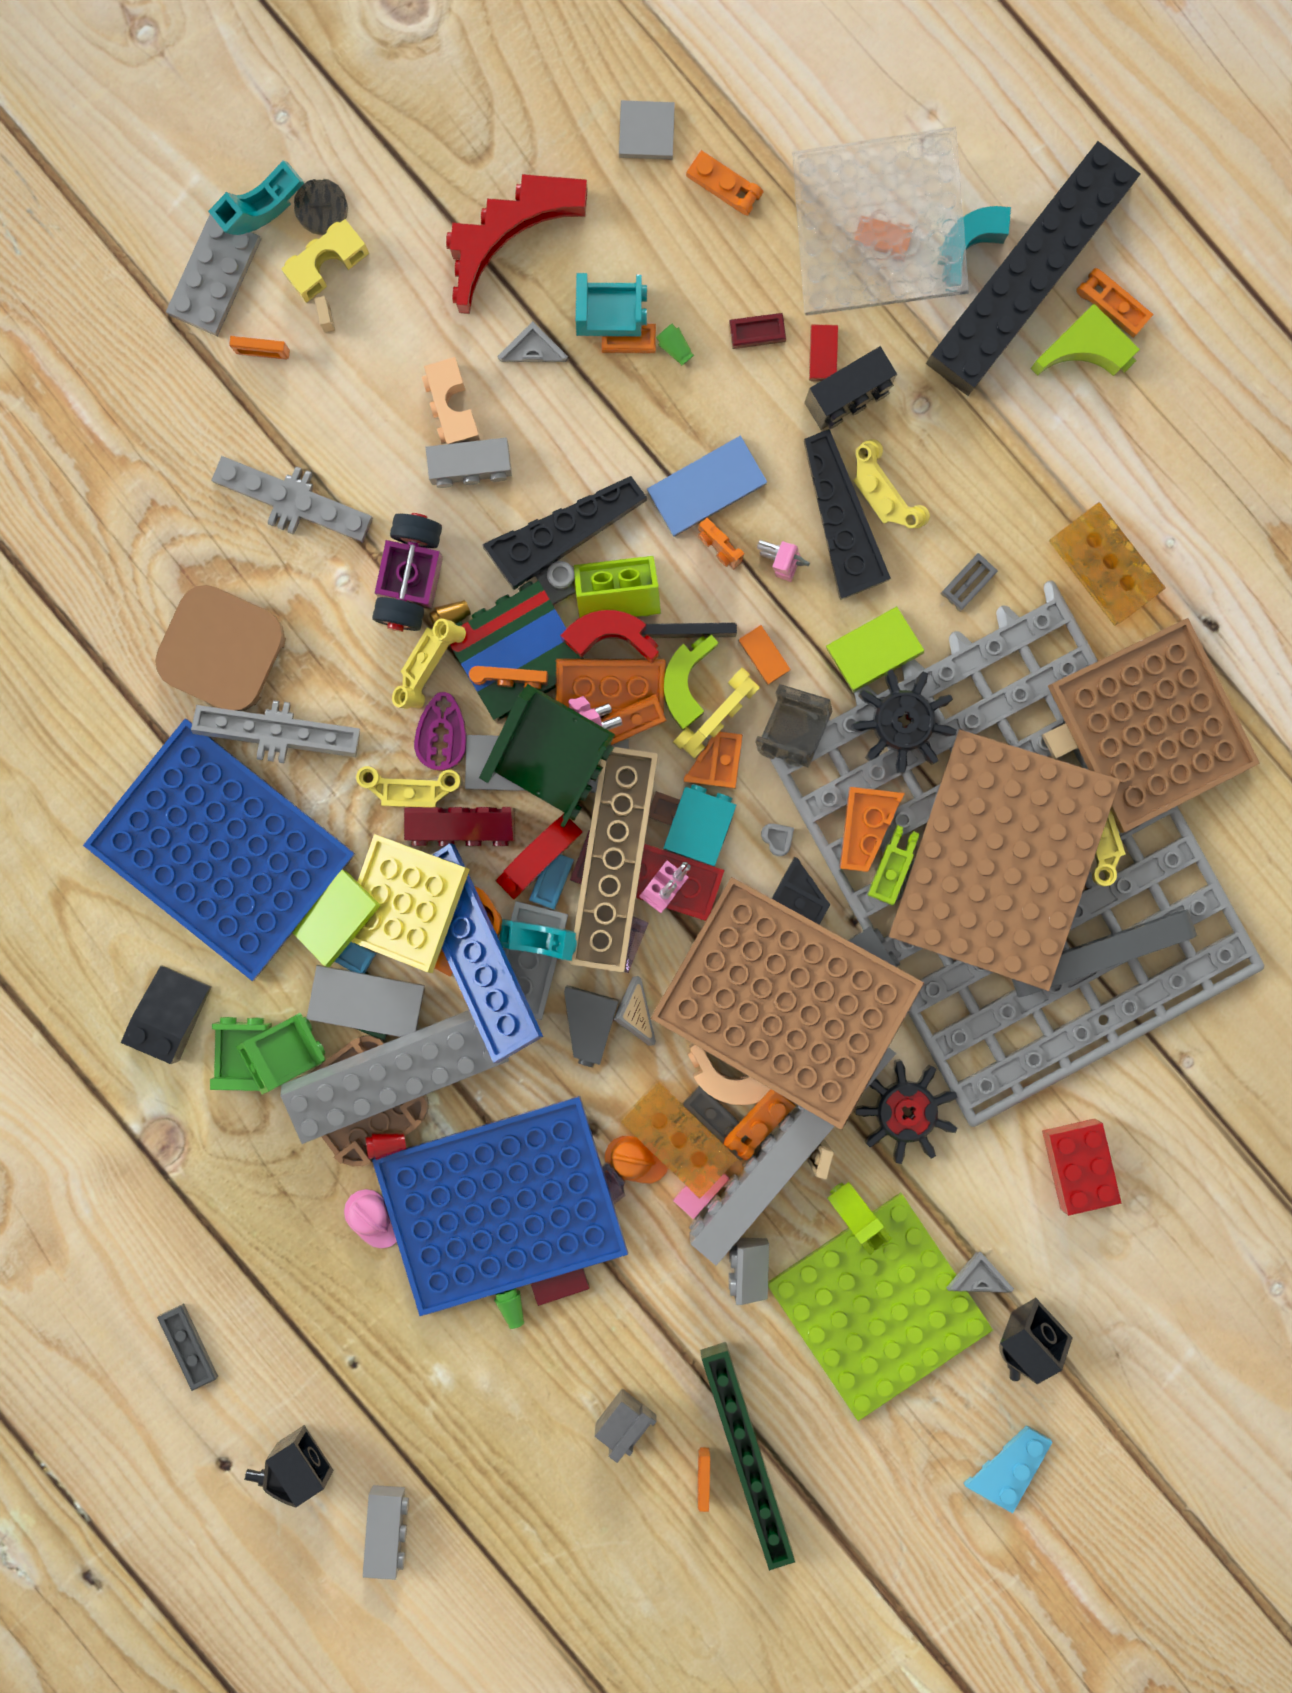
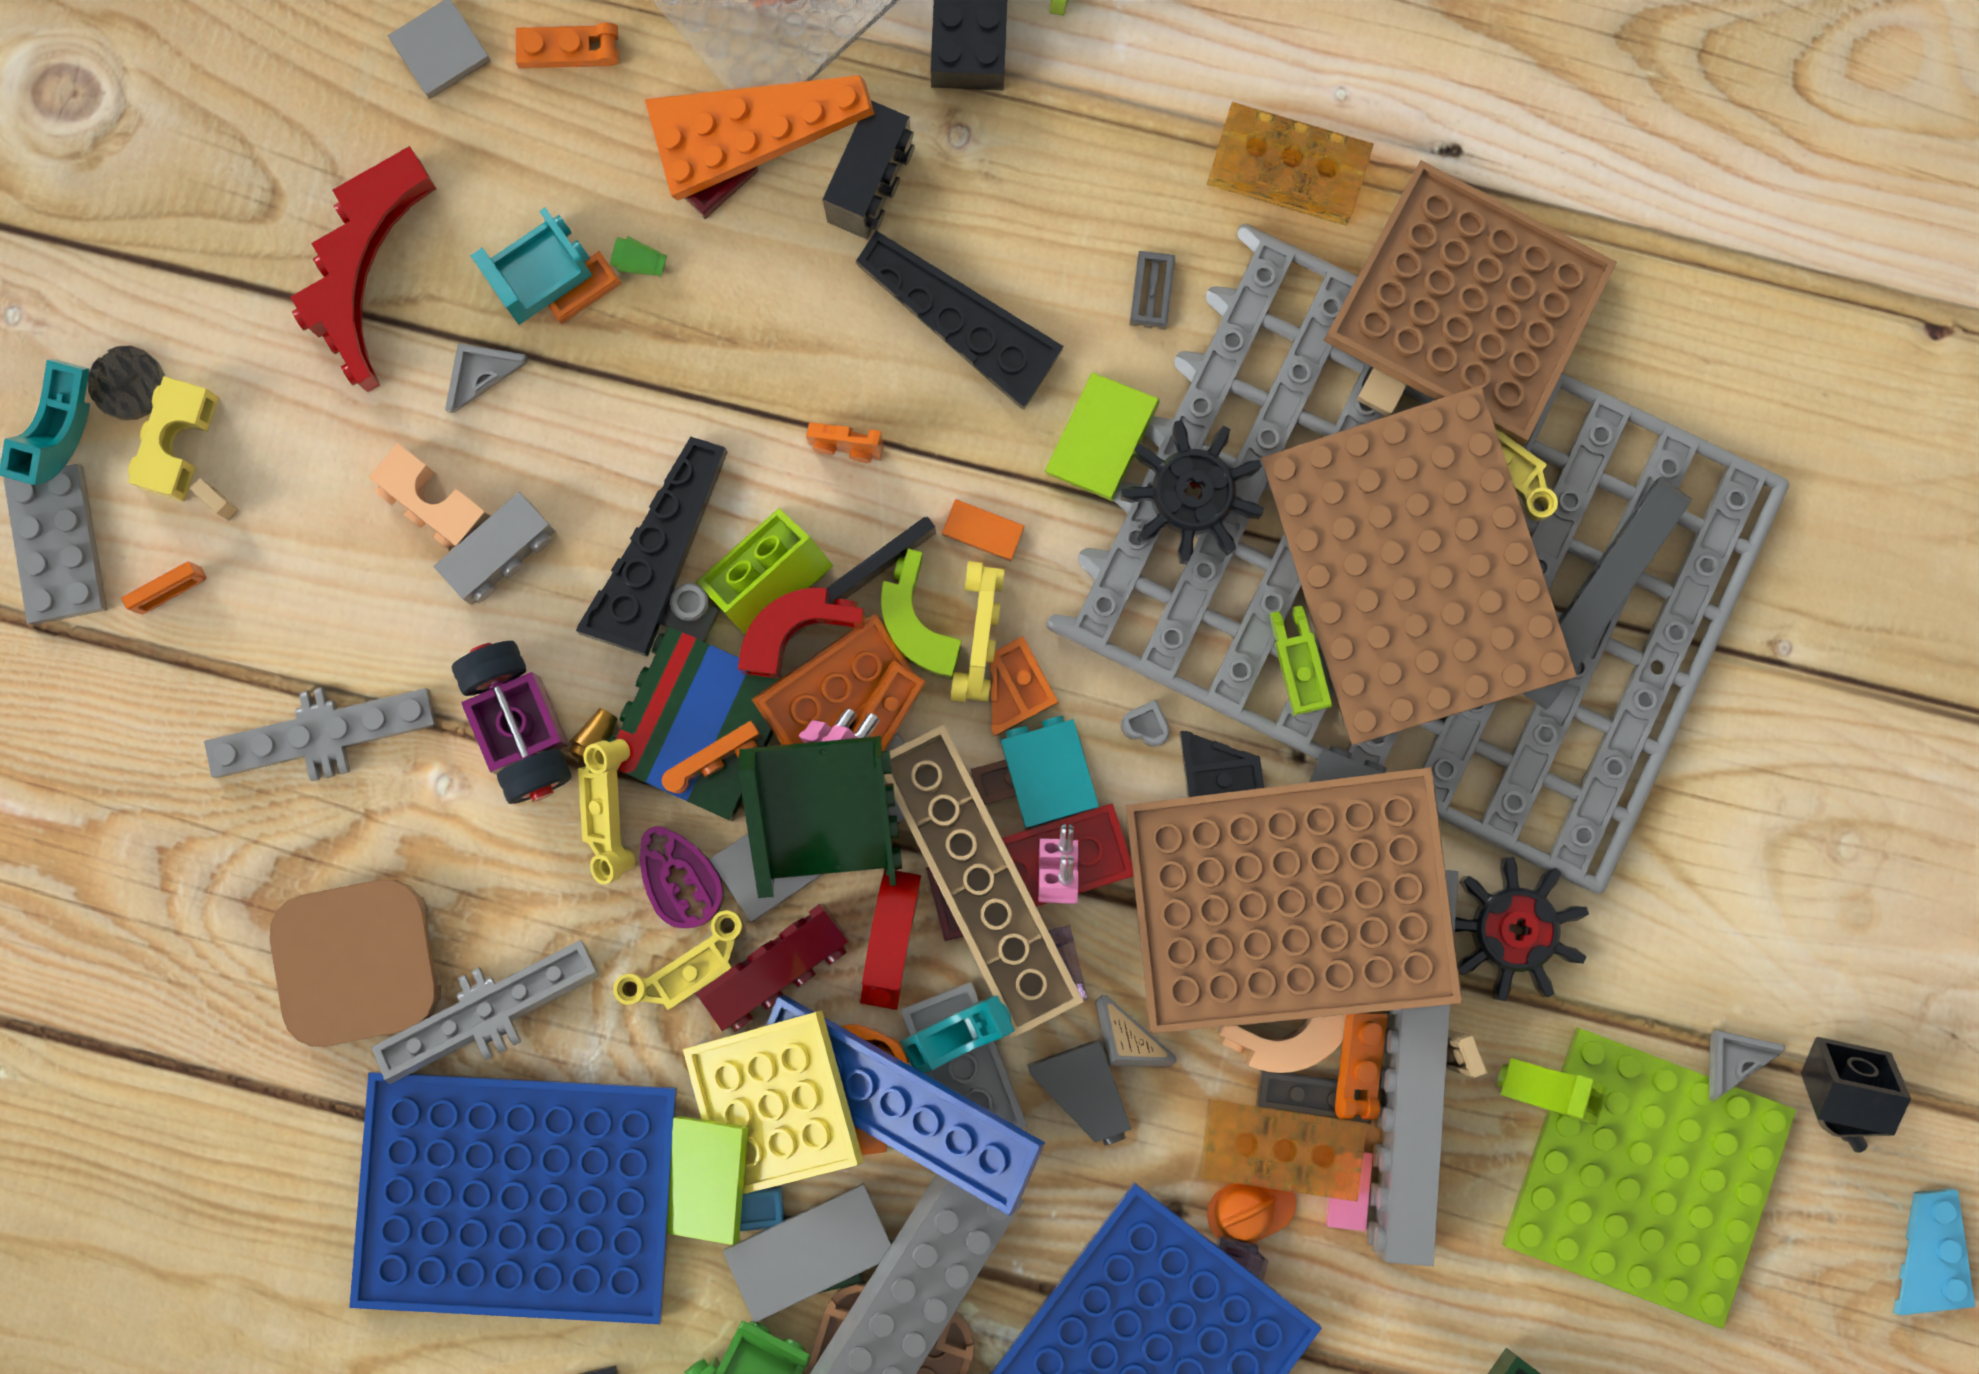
camera: 35 degrees left, 5 degrees down
dark azure tile [529,855,574,910] -> none
medium blue tile [647,435,767,537] -> none
light grey slope [729,1238,769,1305] -> none
clear smoke panel [755,684,833,768] -> none
bright pink piece [757,540,810,582] -> none
red tile [809,324,838,381] -> none
orange wing [839,787,905,872] -> none
light yellow plate [853,439,930,528] -> none
red brick [1042,1118,1122,1216] -> none
none -> orange wing [645,75,875,201]

